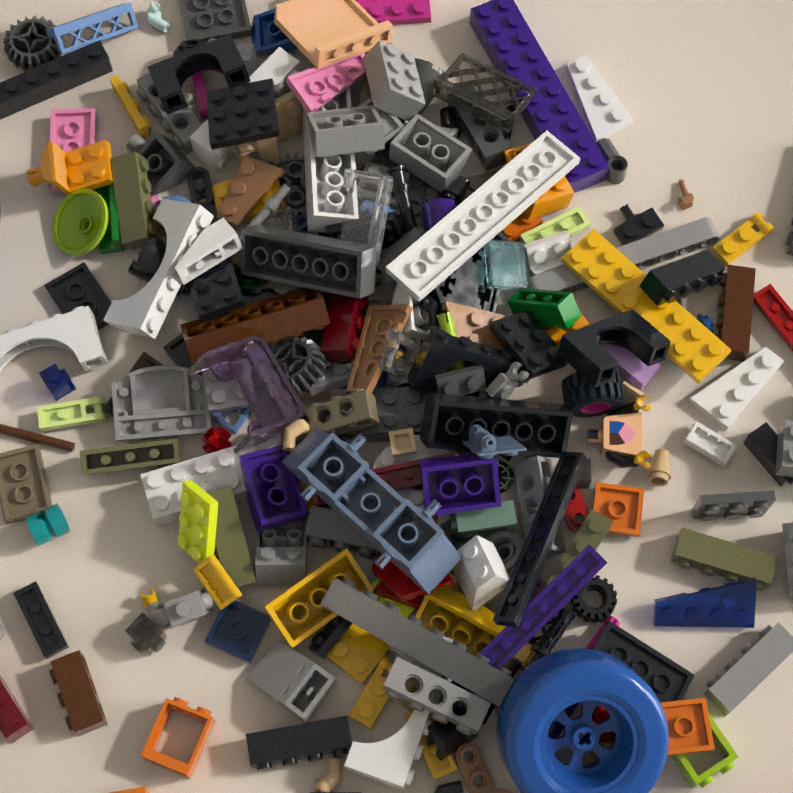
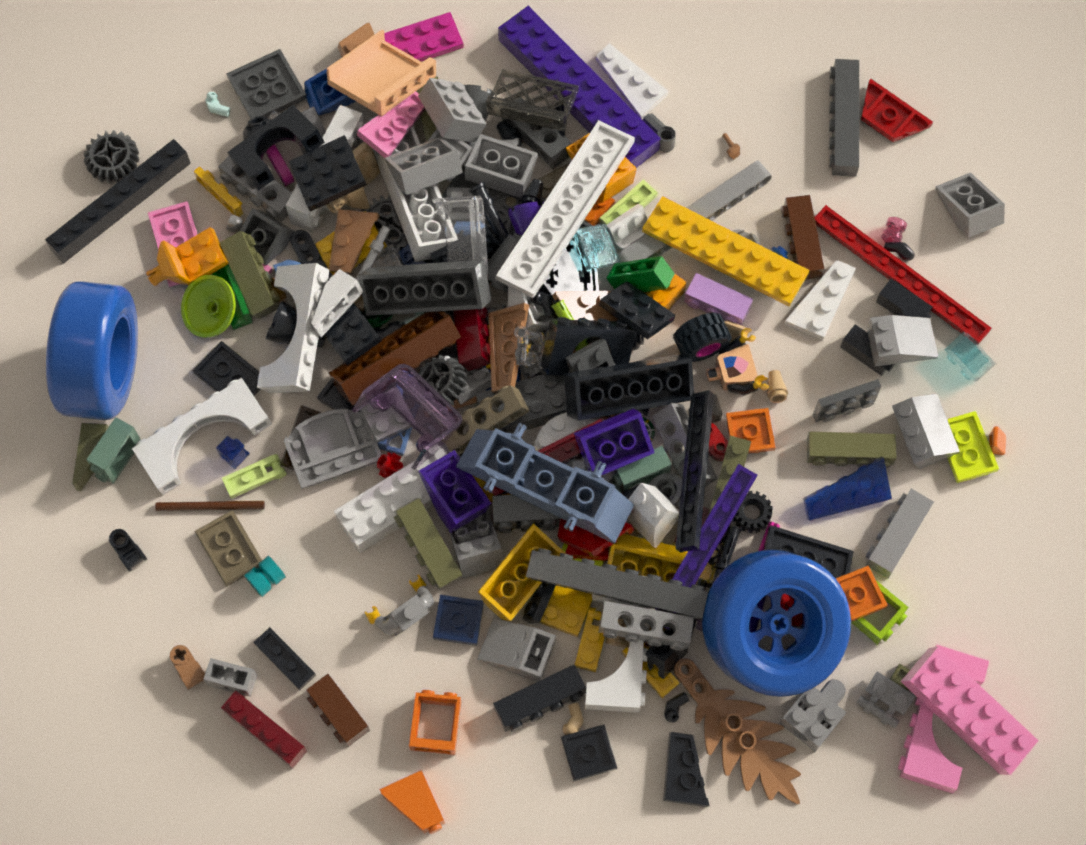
camera: 15 degrees left, 0 degrees up
medium blue fence [45,2,139,55] -> none
olive brick [80,438,182,475] -> none
clear smoke brick [125,612,167,655] -> none
neon yellow plate [177,480,218,564] -> none
yellow plate [192,554,242,610] -> none
tan arm [283,419,309,451] -> none
tan plate [389,428,417,457] -> none
sand blue hinge [463,424,527,459] -> none
light grey plate [485,362,529,399] -> none
black arch [557,309,671,387] -> none
black plate [613,204,664,246] -> none
black brick [639,250,726,306] -> none
white plate [683,421,738,467] -> none
yellow plate [711,211,775,267] -> none

